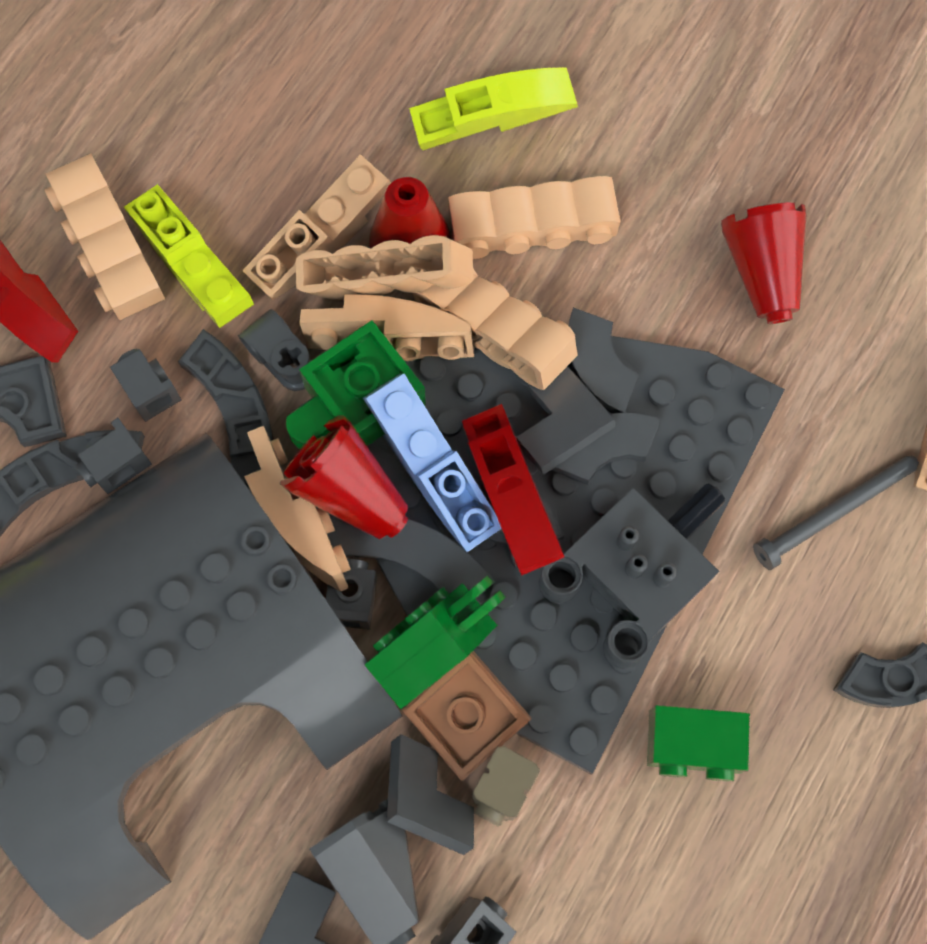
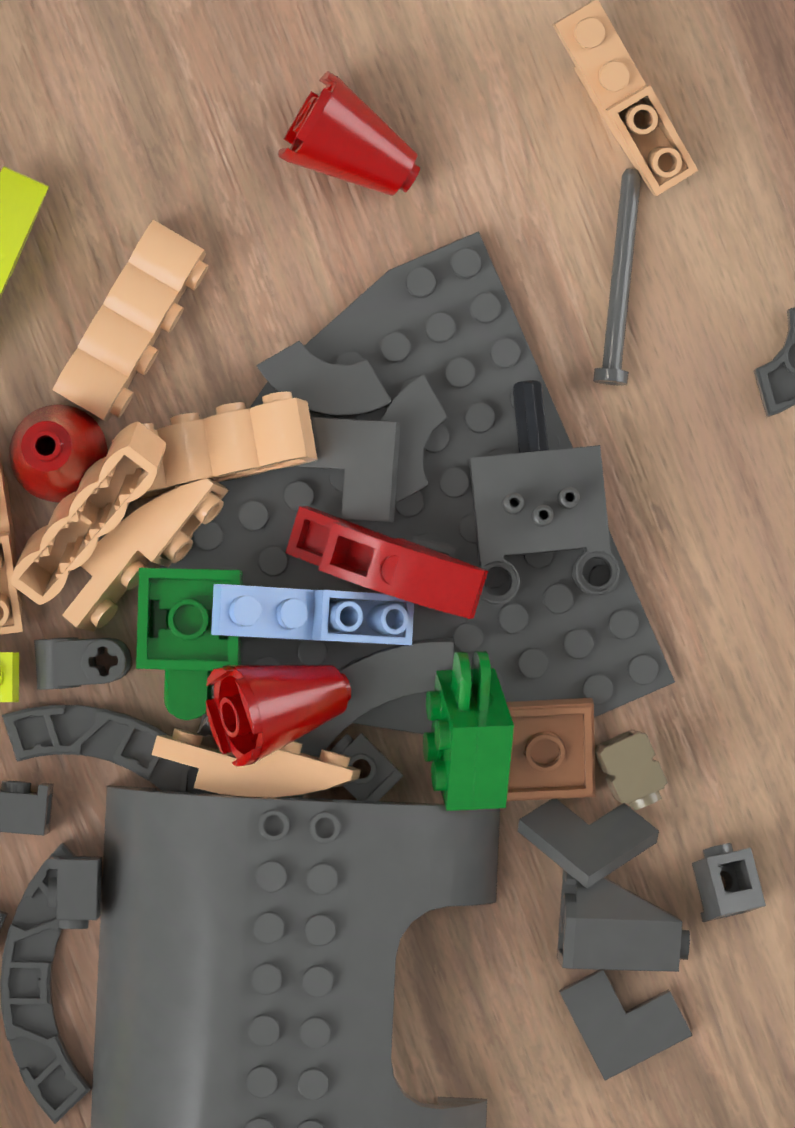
camera: 60 degrees left, 15 degrees up
green brick [647,705,750,781] -> none

